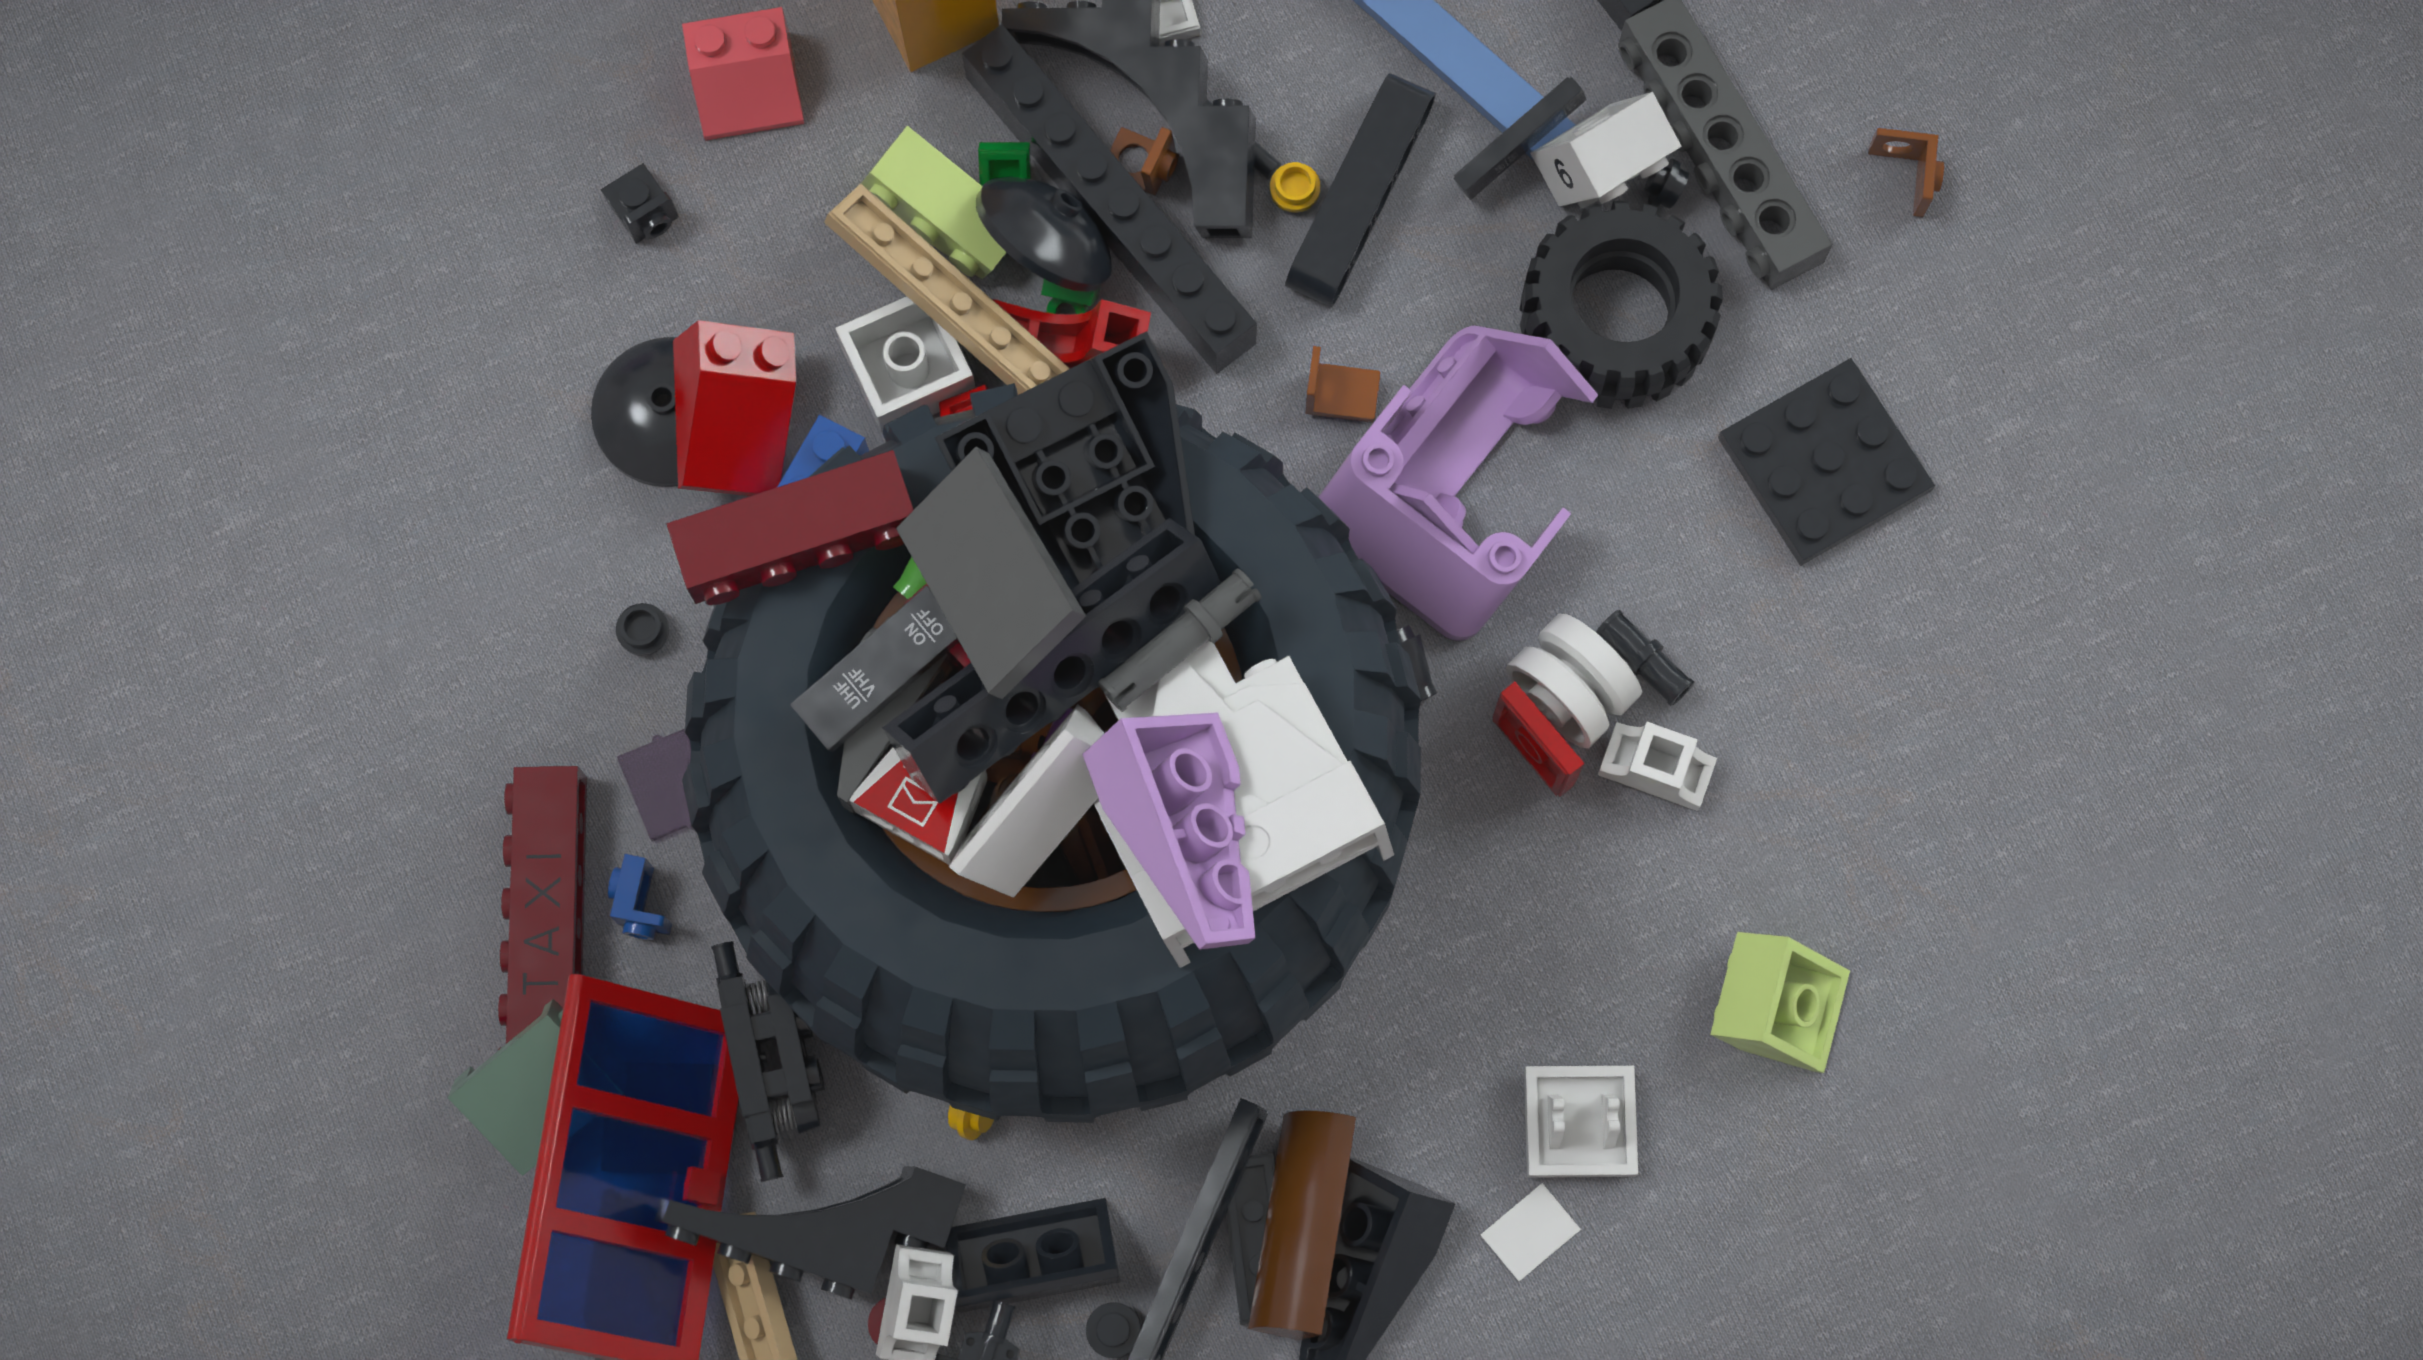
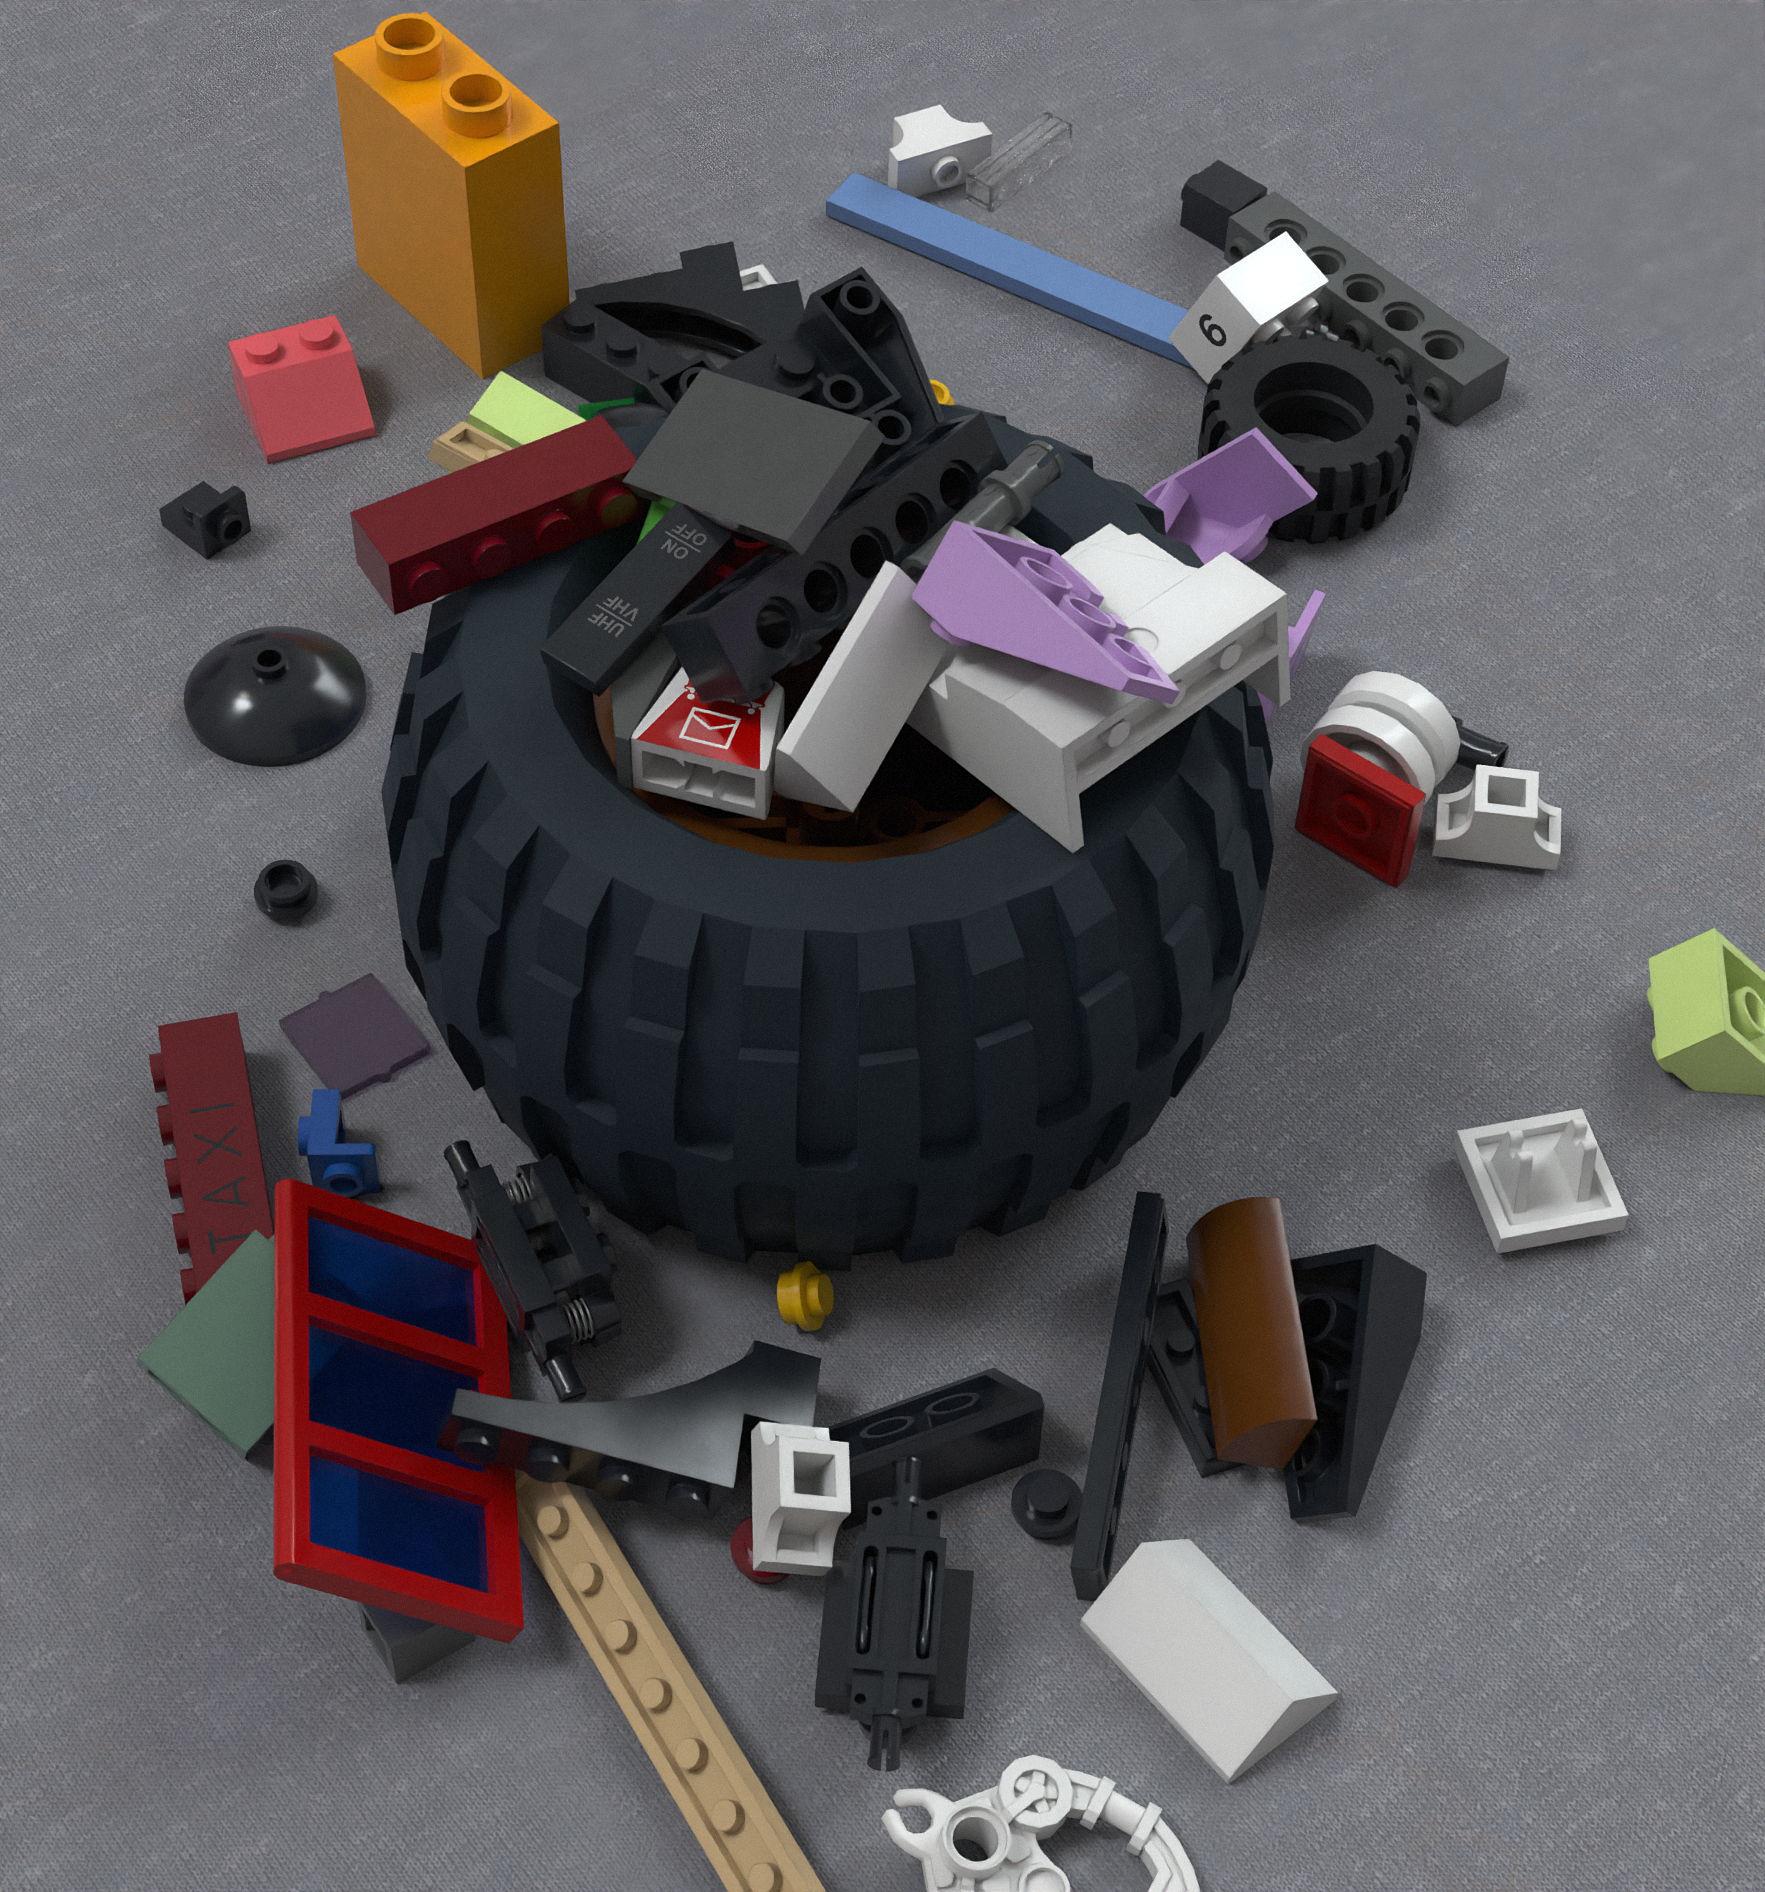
camera: 15 degrees left, 25 degrees down
red slope [673,320,796,496] -> none
black beam [1285,73,1436,307] -> none
black tile [1453,77,1587,200] -> none
white sticker [1480,1183,1581,1281] -> none
black plate [1718,358,1935,566] -> none
dark orange bracket [1868,128,1944,217] -> none

